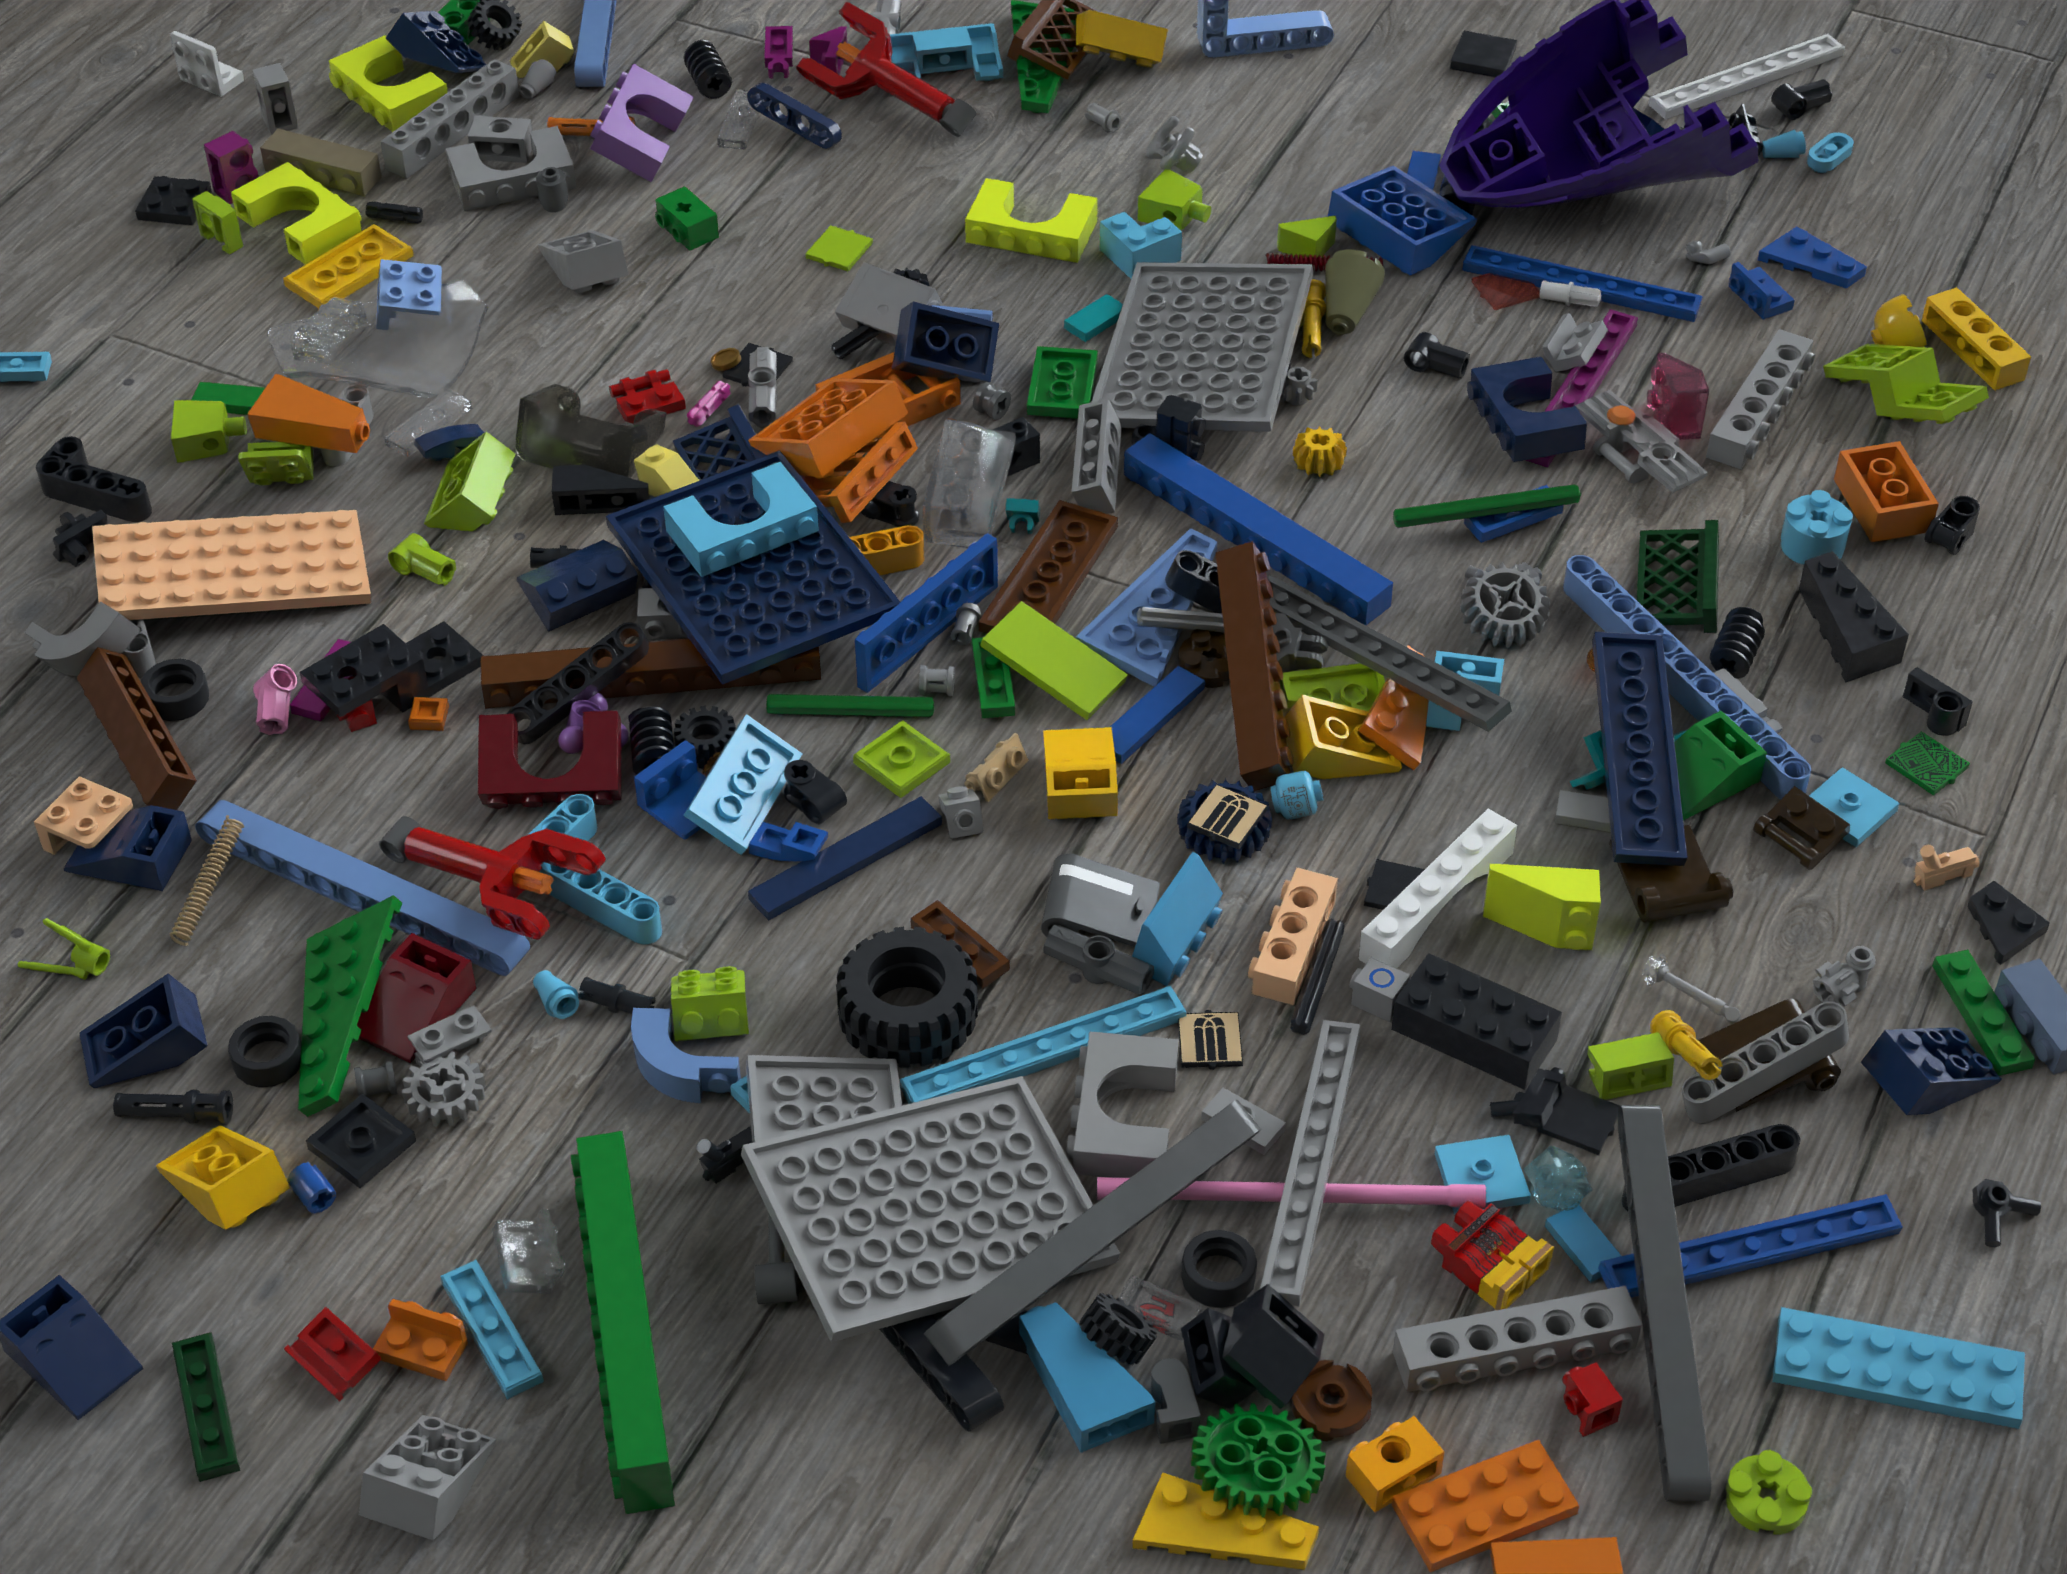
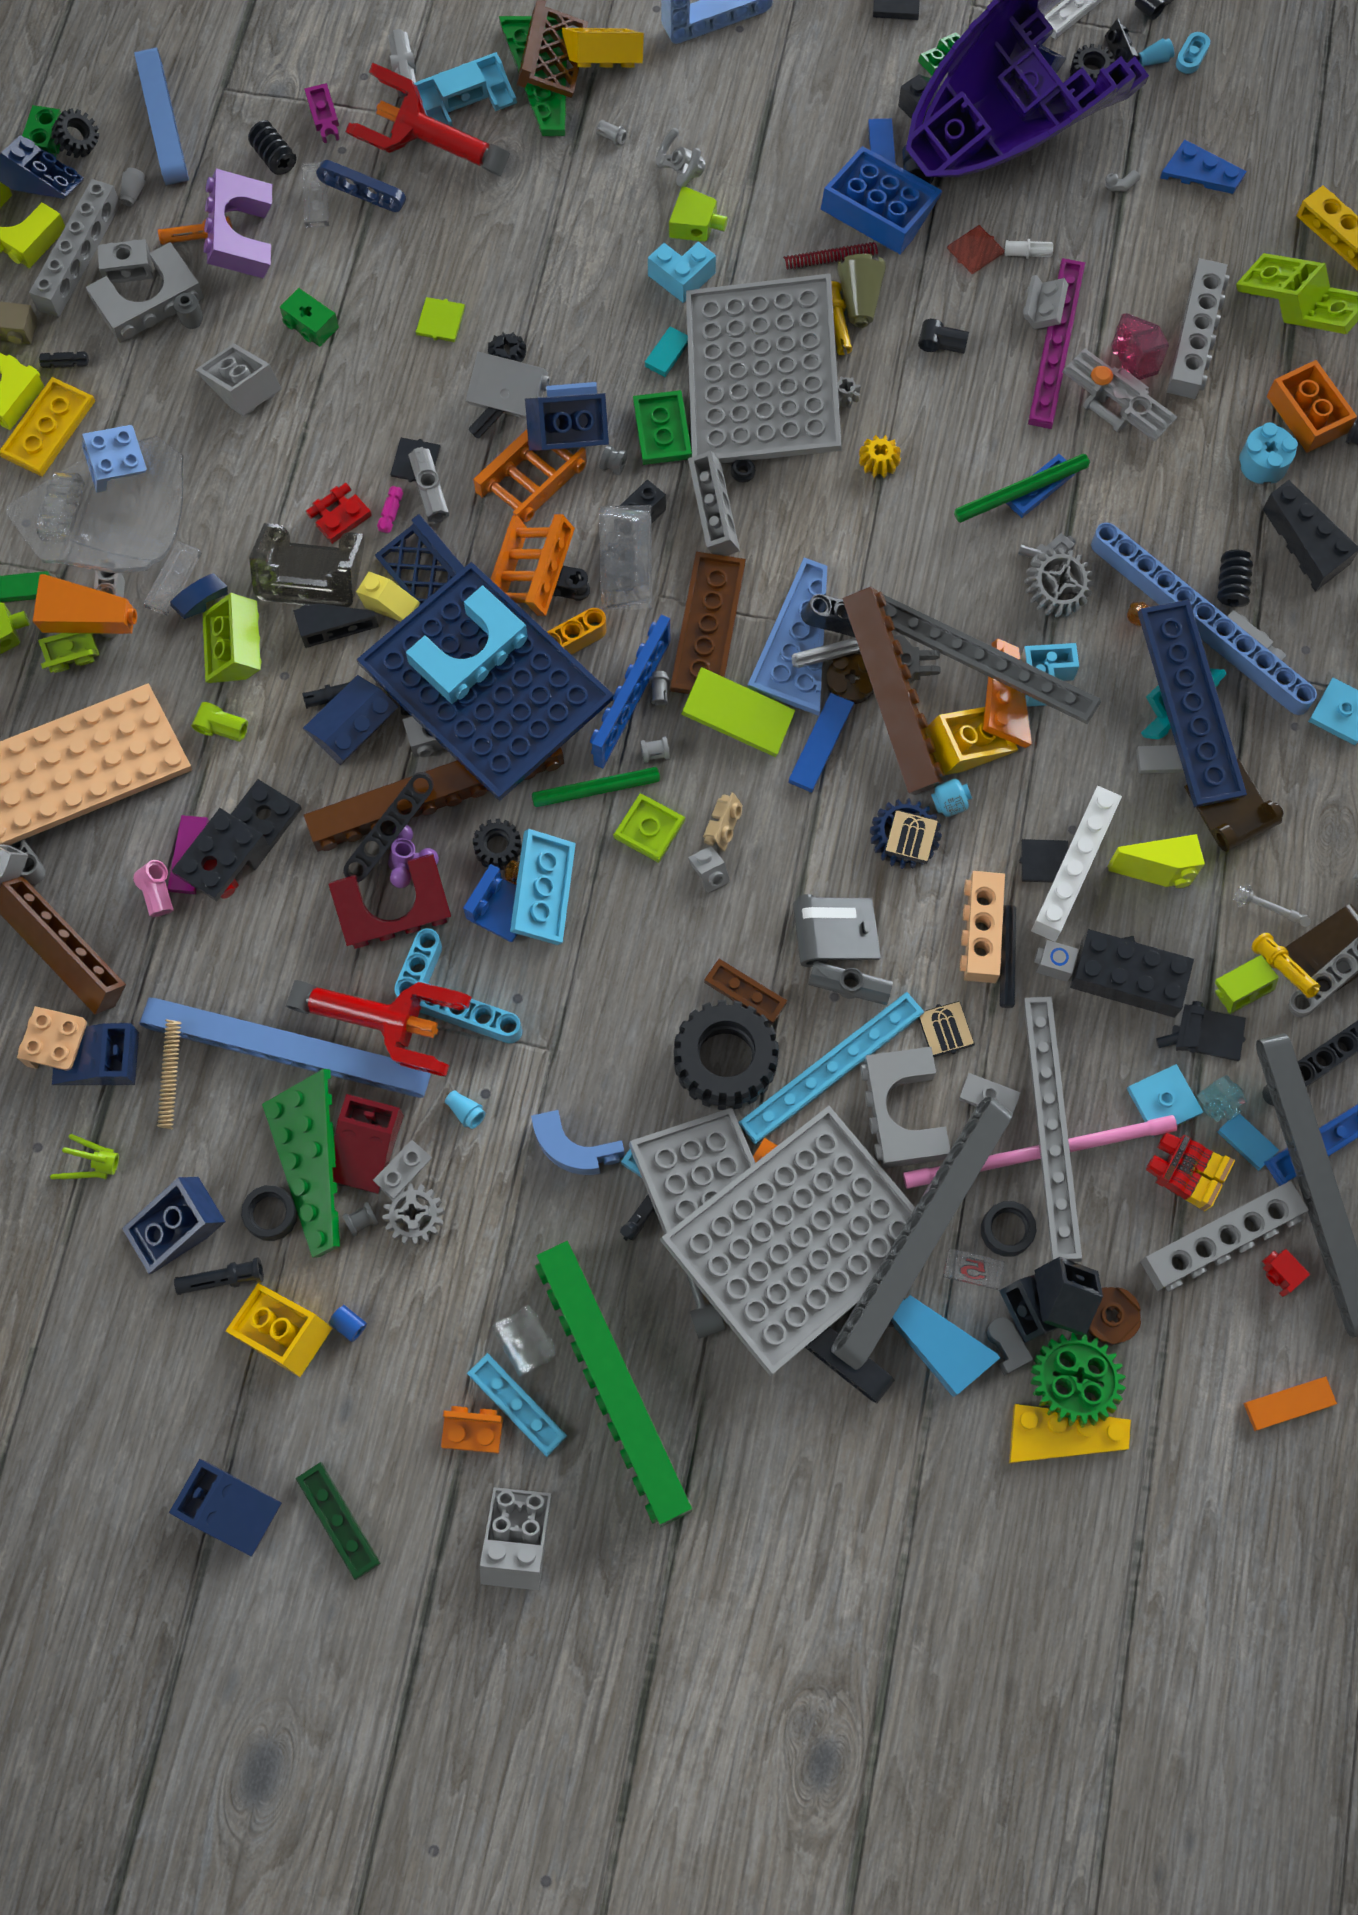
camera: 15 degrees left, 25 degrees up
black tyre [141,658,209,721] -> none
red plate [284,1307,382,1402] -> none
black plate [306,1094,416,1188] -> none
orange tile [408,697,449,731] -> none
light yellow slope [510,21,575,78] -> none
black pin [578,977,656,1014] -> none
black piece [628,706,674,775] -> none
lime bracket [671,966,749,1041] -> none
pearl gold piece [710,348,741,371] -> none
orange slope [748,378,908,479] -> none
dark blue tile [748,796,942,921] -> none
blue slope [749,822,828,861] -> none
black piece [784,760,847,825] -> none
magenta slope [809,26,848,75] -> none
neon yellow arch [965,178,1098,263] -> none
green plate [972,637,1015,718] -> none
teal tile [1005,498,1040,534] -> none
yellow slope [1043,727,1118,819] -> none
black tyre [1079,1293,1157,1365] -> none
blue brick [1124,433,1393,625] -> none
dark azure slope [1132,852,1223,987] -> none
black brick [1156,395,1206,461] -> none
lime slope [1277,216,1337,258] -> none
lime wing [1280,663,1385,711] -> none
light orange brick [1345,1416,1445,1513] -> none
orange plate [1391,1439,1580,1573] -> none
blue tile [1462,245,1703,322] -> none
dark blue arch [1467,357,1587,462] -> none
dark green fence [1637,520,1719,633] -> none
green slope [1674,711,1767,821] -> none
blue bracket [1729,262,1795,320] -> none
dark brown plate [1753,786,1850,870] -> none
yellow cylinder [1870,294,1927,347] -> none

